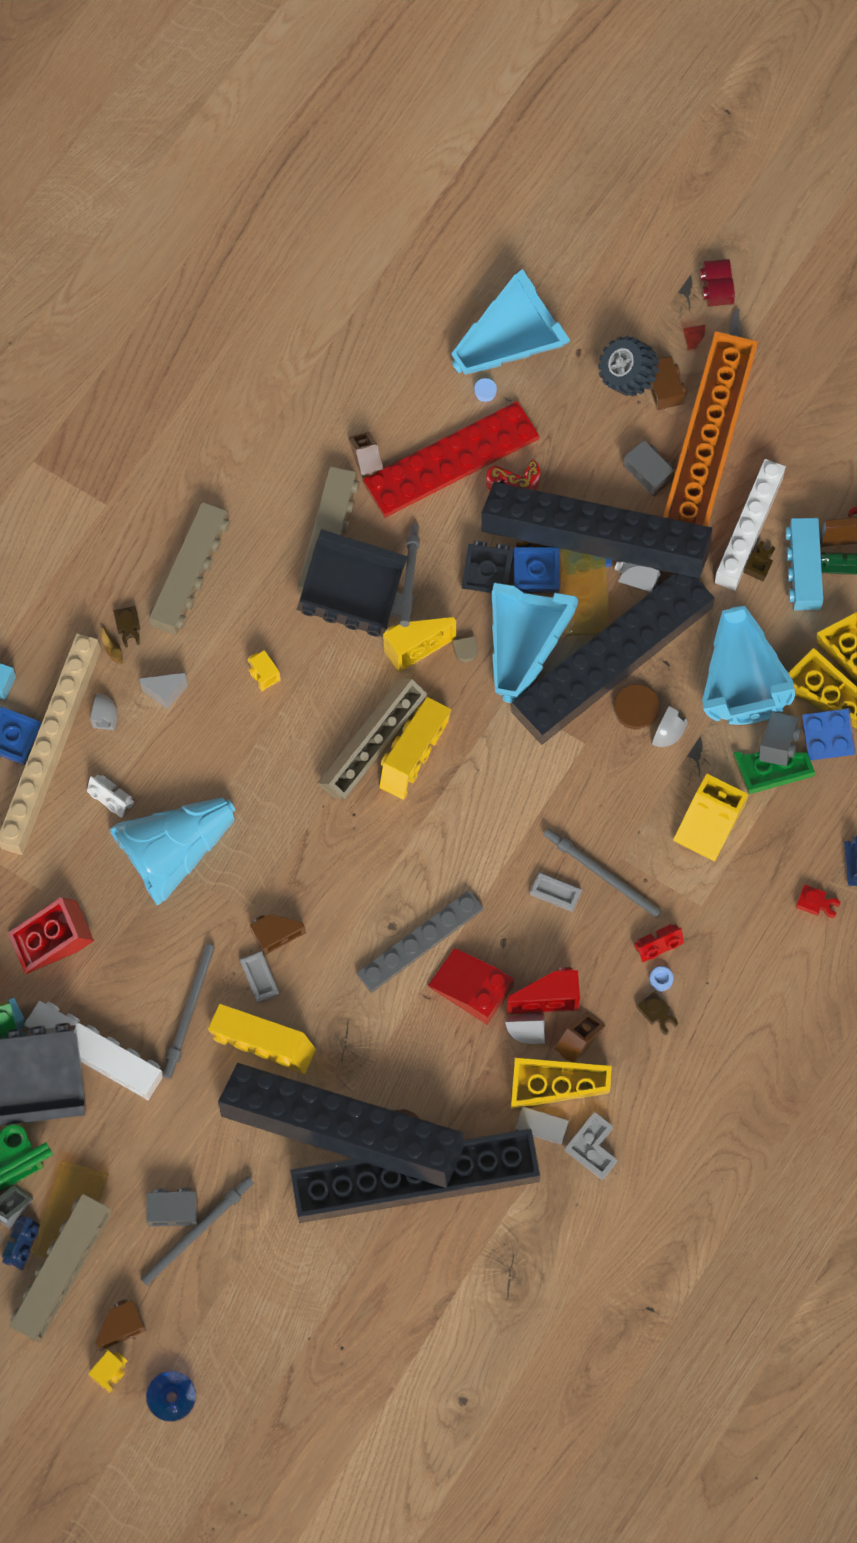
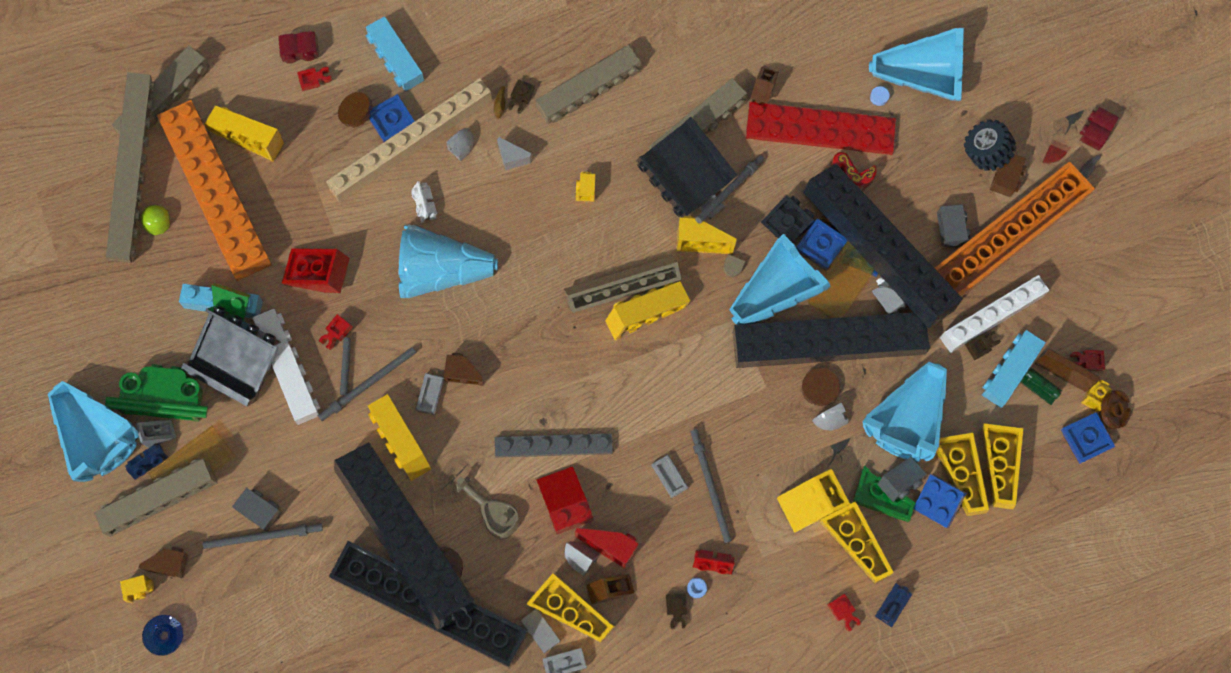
camera: 30 degrees right, 5 degrees up
none -> red plate [319,314,353,350]
none -> dark grey bar [340,338,351,396]
none -> dark tan piece [456,476,522,539]
none -> yellow wedge [820,501,894,583]

